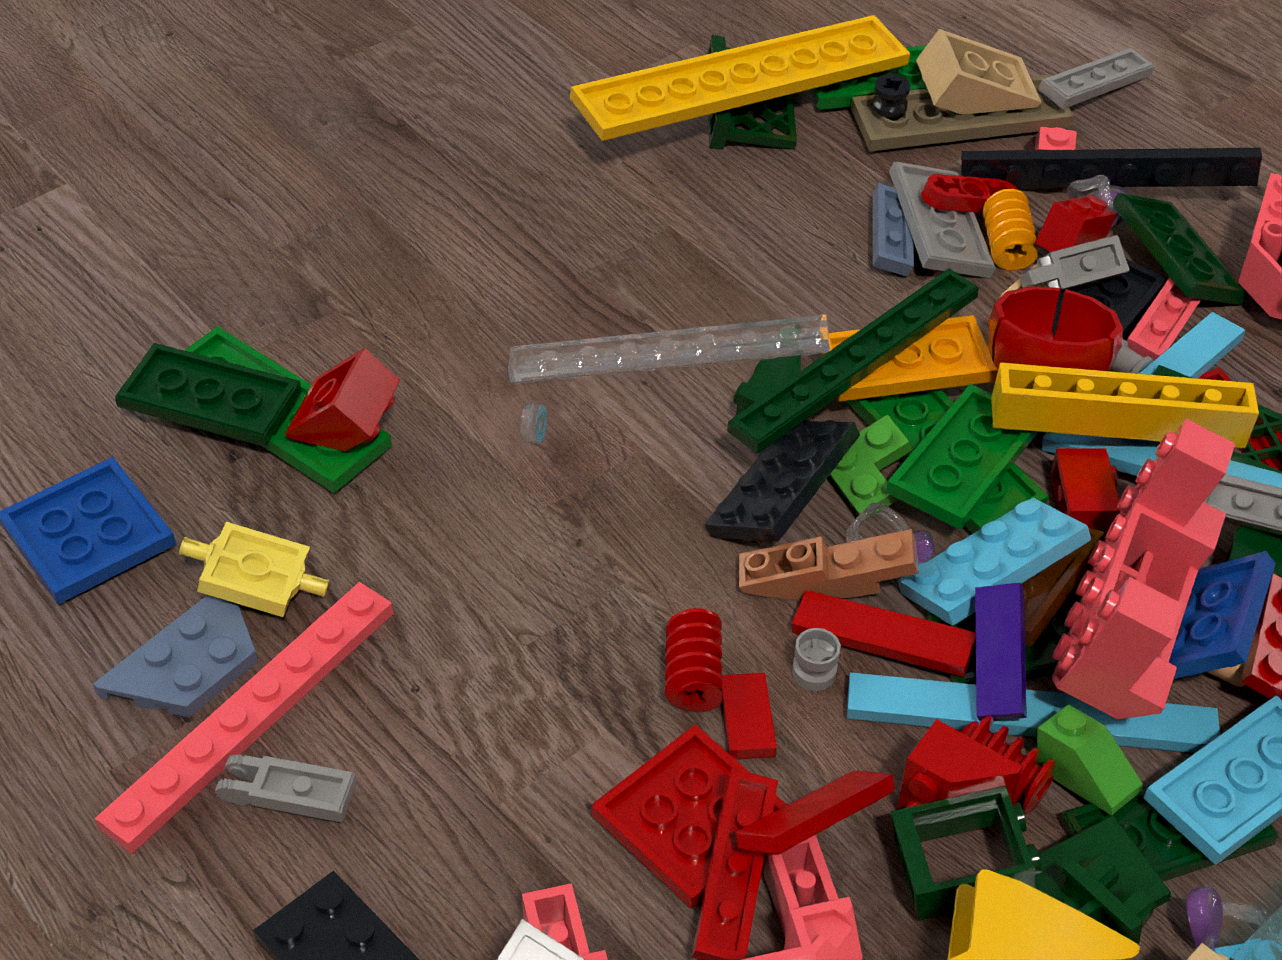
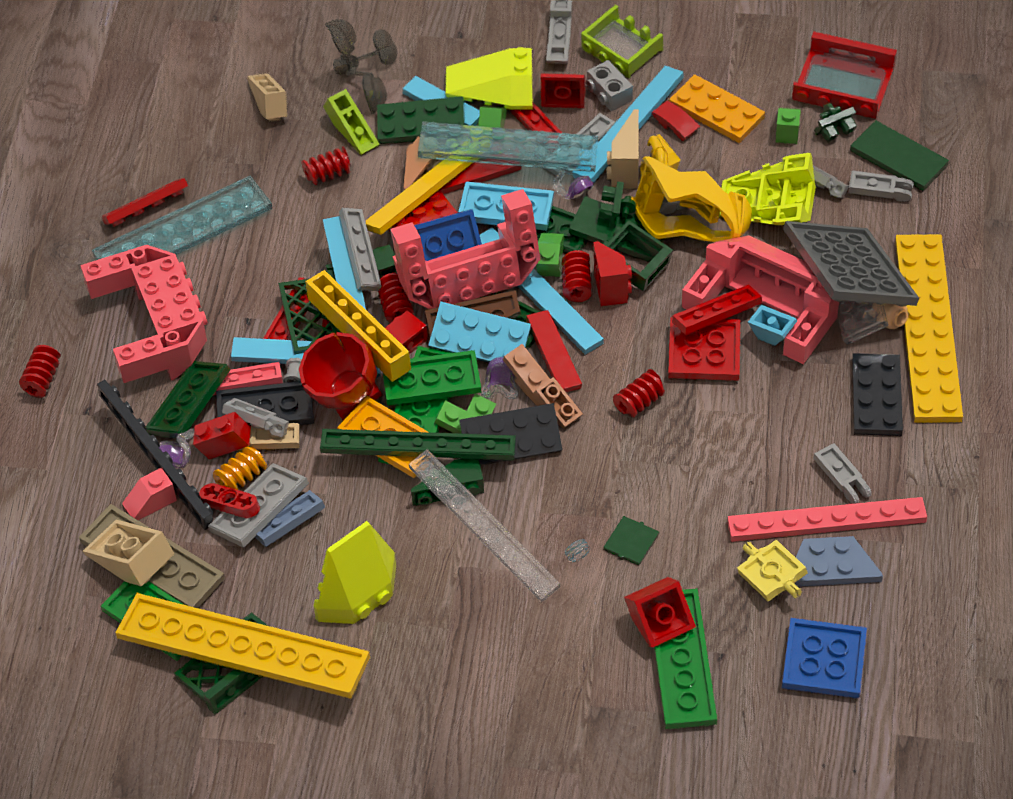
camera: 130 degrees left, 5 degrees up
dark green tile [115,343,302,447] -> none
red tile [720,672,777,759] -> none
red tile [736,770,895,855] -> none
light grey wheel [792,628,841,691] -> none
black wheel [872,74,910,118] -> none
dark purple tile [975,583,1027,721] -> none
light grey tile [1038,48,1155,109] -> none
none -> neon yellow wedge [313,521,396,624]
none -> dark green piece [603,516,659,566]
none -> medium azure slope [748,305,797,346]

